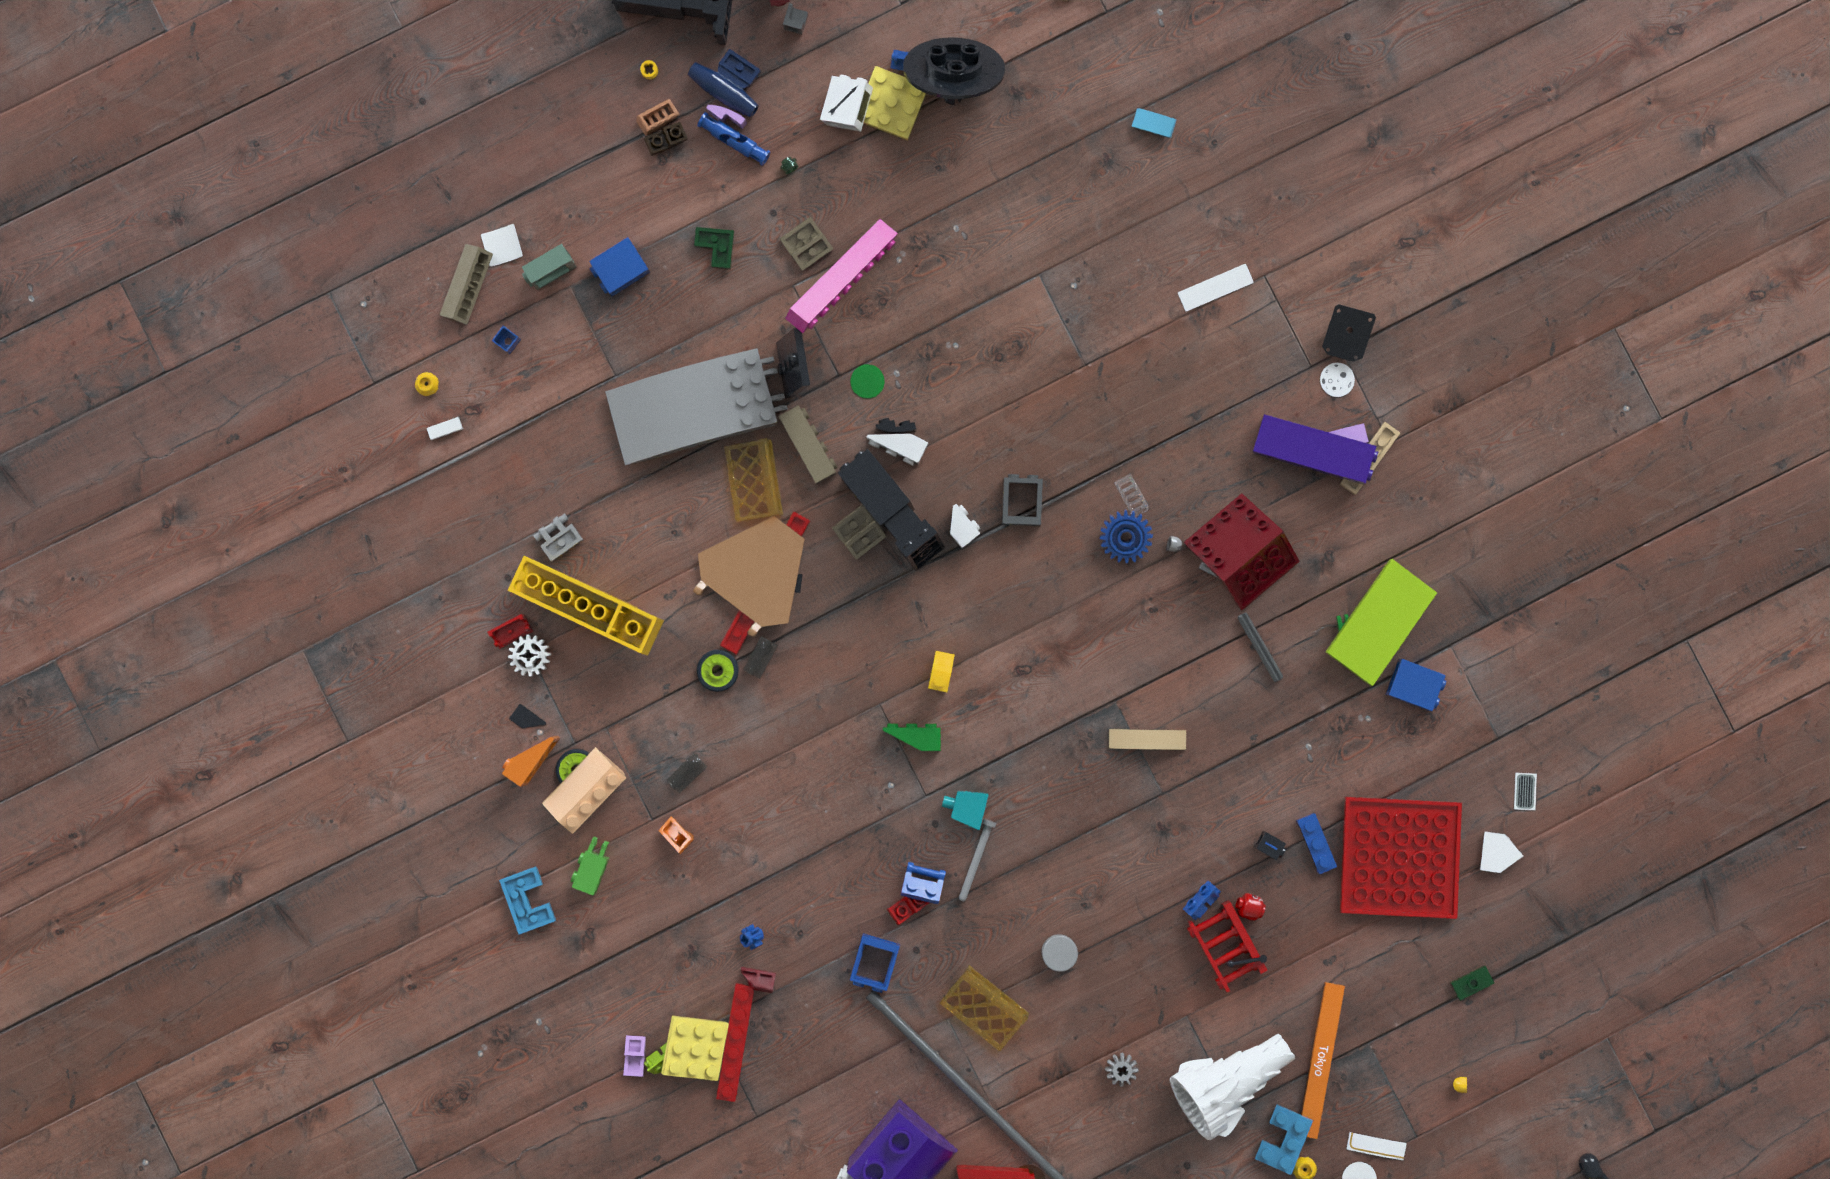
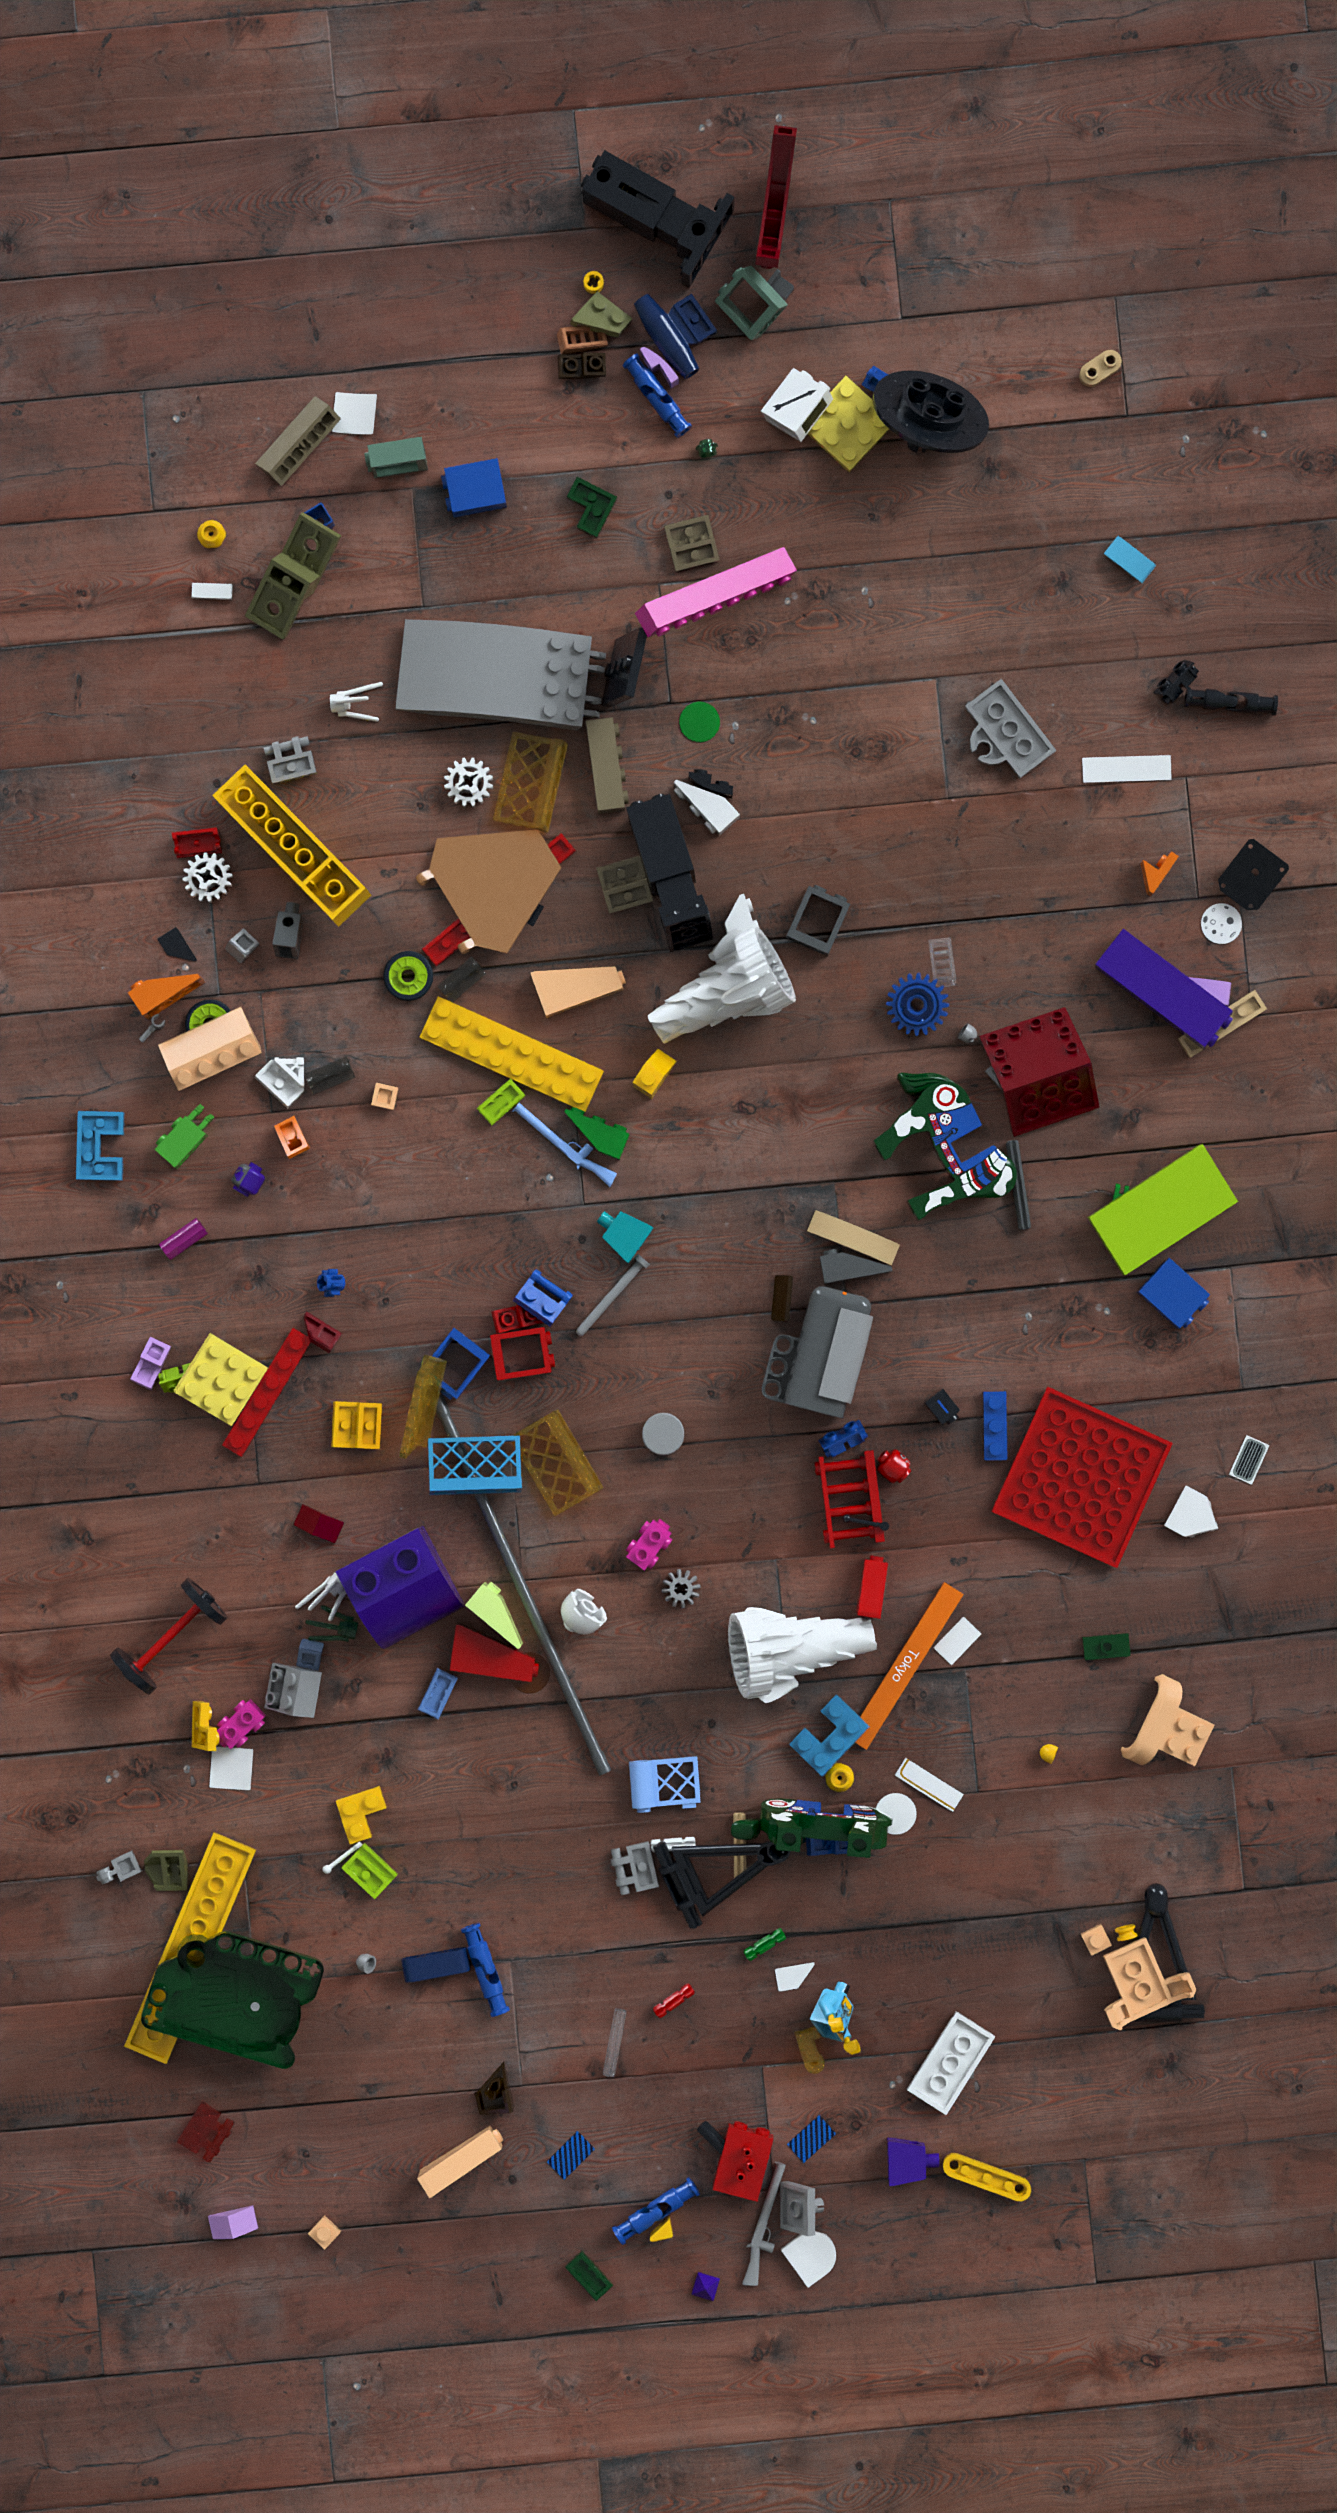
camera: 20 degrees right, 0 degrees up
none -> light grey hand [139,1014,165,1042]
none -> magenta axle [159,1218,208,1260]
none -> light grey slope [225,928,260,963]
none -> dark purple head [231,1162,265,1197]
none -> olive bracket [245,512,341,639]
none -> white slope [255,1057,304,1109]
none -> dark grey torso [272,902,303,959]
none -> dark red slope [293,1504,345,1543]
none -> white plant [330,682,383,722]
none -> yellow slope [331,1401,382,1449]
none -> light nougat plate [371,1083,399,1110]
none -> clear yellow fence [399,1355,447,1459]
none -> yellow plate [419,996,604,1113]
none -> dark azure fence [428,1436,522,1495]
none -> white gear [444,757,493,807]
none -> yellowish green slope [465,1582,523,1649]
none -> lime plate [477,1078,526,1126]
none -> red window [490,1327,556,1381]
none -> light blue piece [512,1103,617,1187]
none -> light nougat slope [531,966,626,1018]
none -> white cylinder [561,1589,607,1635]
none -> olive wing [570,291,633,338]
none -> dark pink brick [626,1519,673,1571]
none -> white cone [648,927,796,1044]
none -> sand green window [715,265,788,340]
none -> dark grey piece [762,1286,874,1419]
none -> dark brown slope [771,1275,793,1322]
none -> dark grey slope [819,1249,892,1284]
none -> red slope [856,1555,888,1619]
none -> animal [873,1072,1017,1221]
none -> white sticker [934,1616,981,1665]
none -> light grey plate [965,679,1056,779]
none -> light nougat piece [1121,1674,1214,1766]
none -> orange slope [1141,851,1179,897]
none -> black hinge [1153,660,1199,705]
none -> black piece [1184,687,1278,716]

